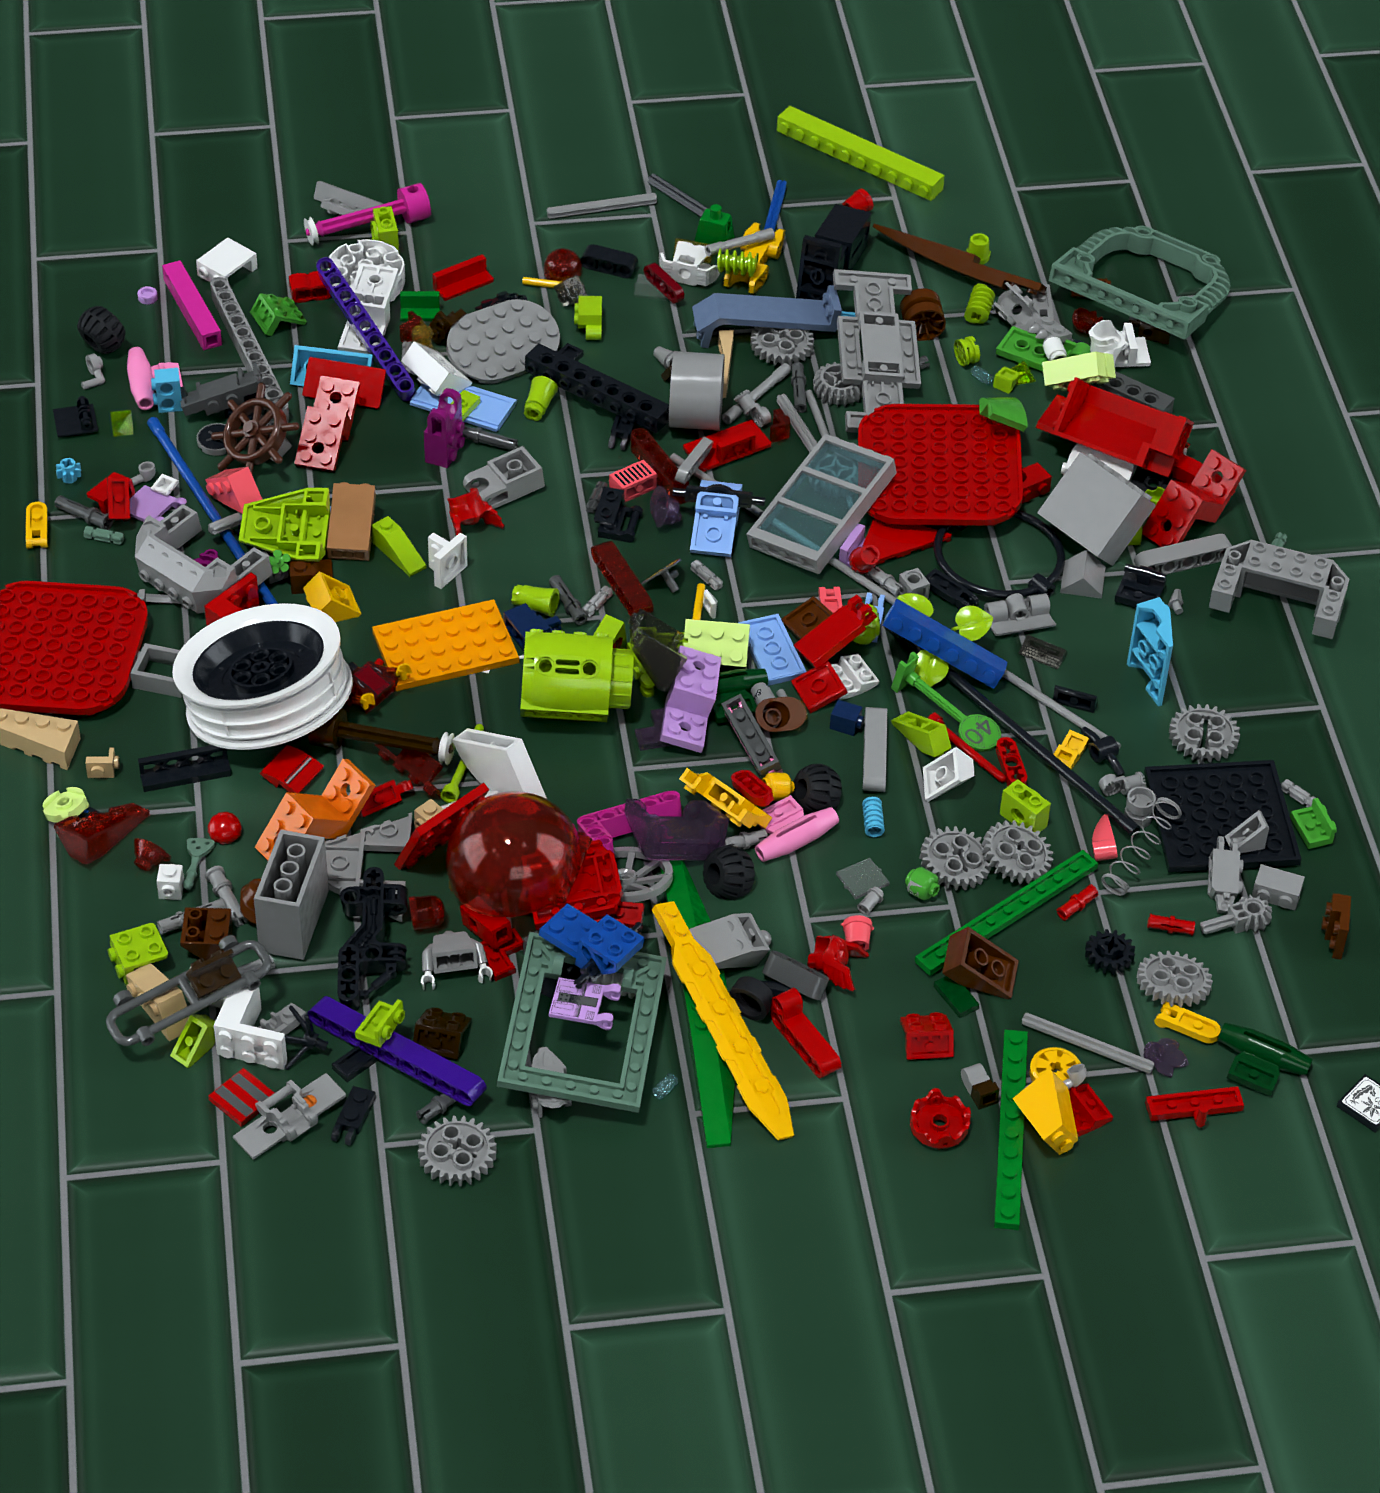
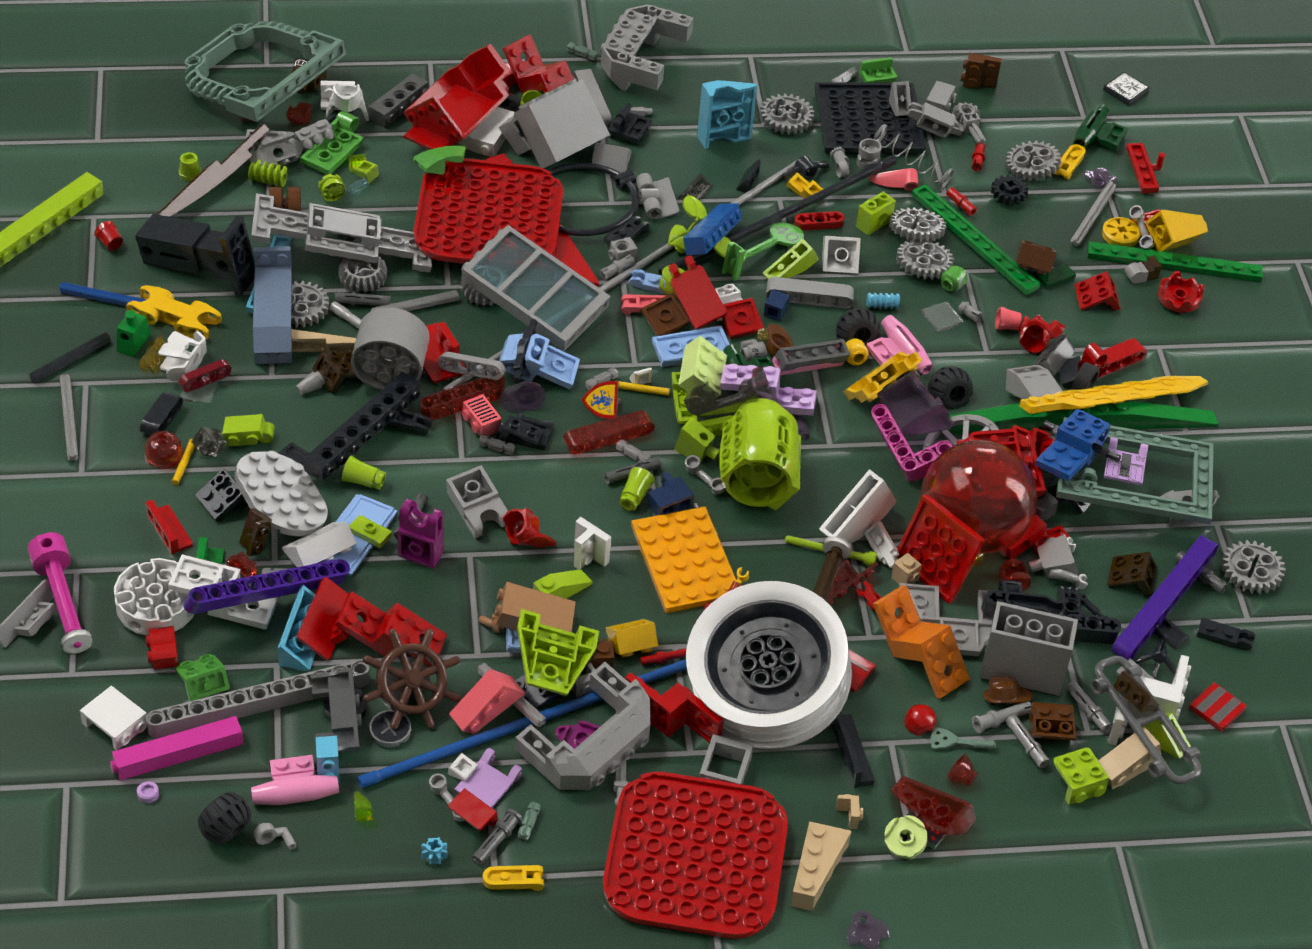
camera: 90 degrees left, 0 degrees up
black hinge [53,396,98,437] -> none
red panel [107,477,130,522] -> none
white brick [157,864,184,900] -> none
light grey piece [233,1073,346,1159] -> none
bright green plant [269,550,291,574] -> none
lime bracket [355,999,405,1047] -> none
lime brick [371,206,399,251] -> none
clear yellow hinge [412,320,433,349] -> none
light grey piece [705,228,775,257] -> none
lime piece [717,248,759,277] -> none
red plate [731,770,774,807] -> none
clear red bracket [770,408,790,443] -> none
light grey bar [805,390,829,437] -> none
red piece [849,545,880,574] -> none
red piece [928,712,1006,783] -> none
yellowish green piece [1042,352,1116,391] -> none
white brick [1043,337,1067,361] -> none

